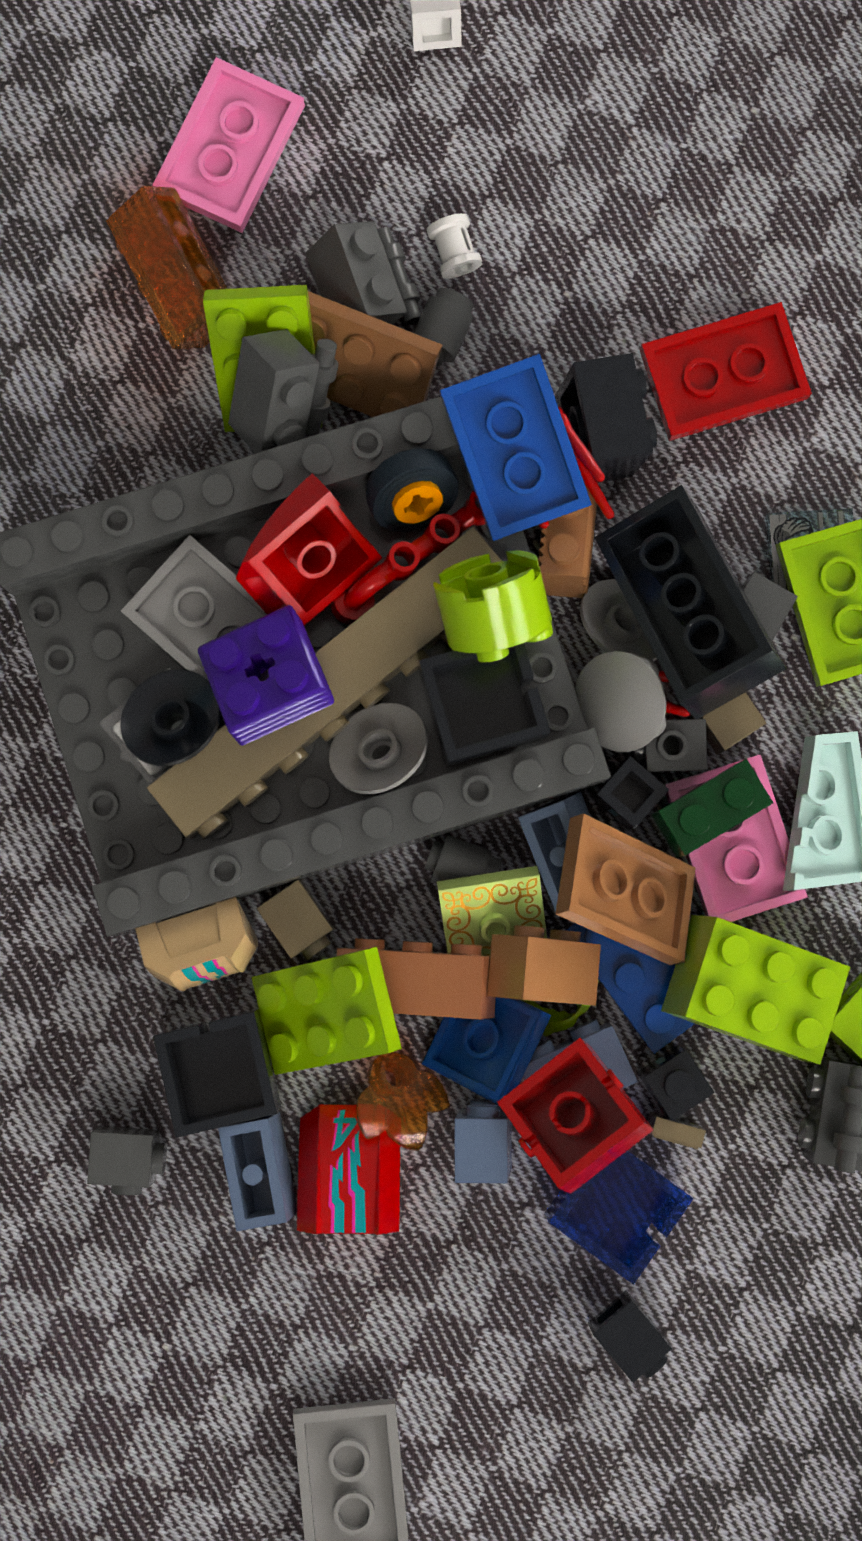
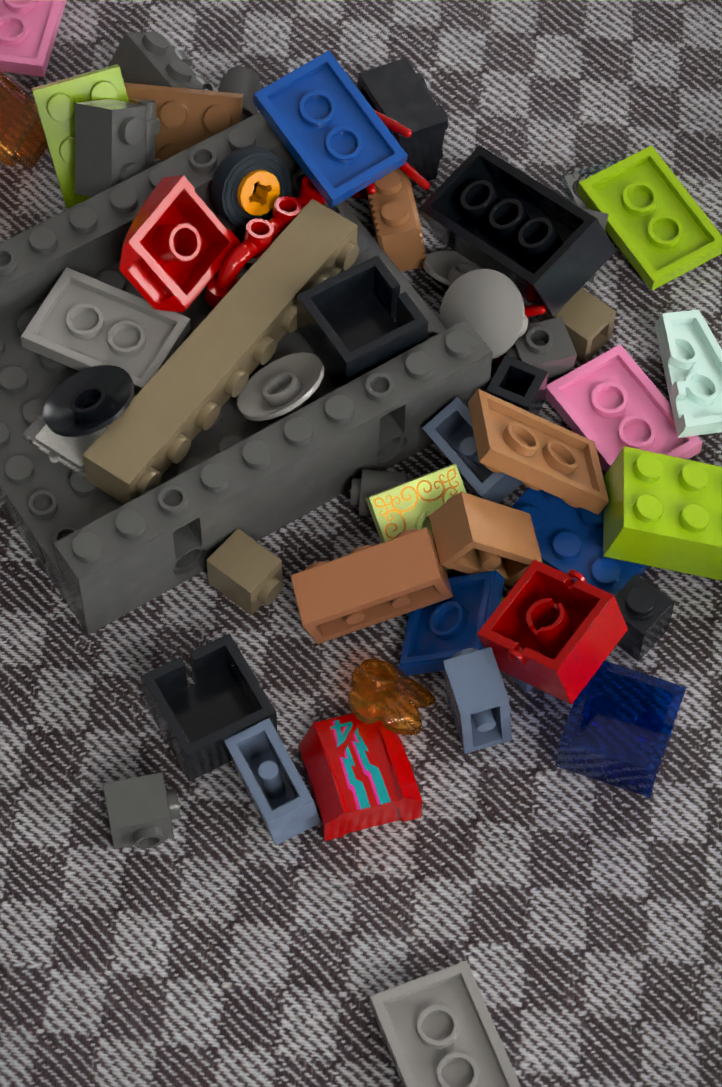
camera: 10 degrees left, 25 degrees down
tan slope [135,897,258,991] -> none
dark purple brick [197,605,334,746] -> none
lime plate [251,947,402,1075] -> none
white bush [426,213,482,279] -> none
lime brick [433,550,553,662] -> none
black brick [588,1290,672,1383] -> none
red plate [639,302,812,441] -> none
dark tan tile [648,1111,706,1149] -> none
dark green brick [651,759,773,857] -> none

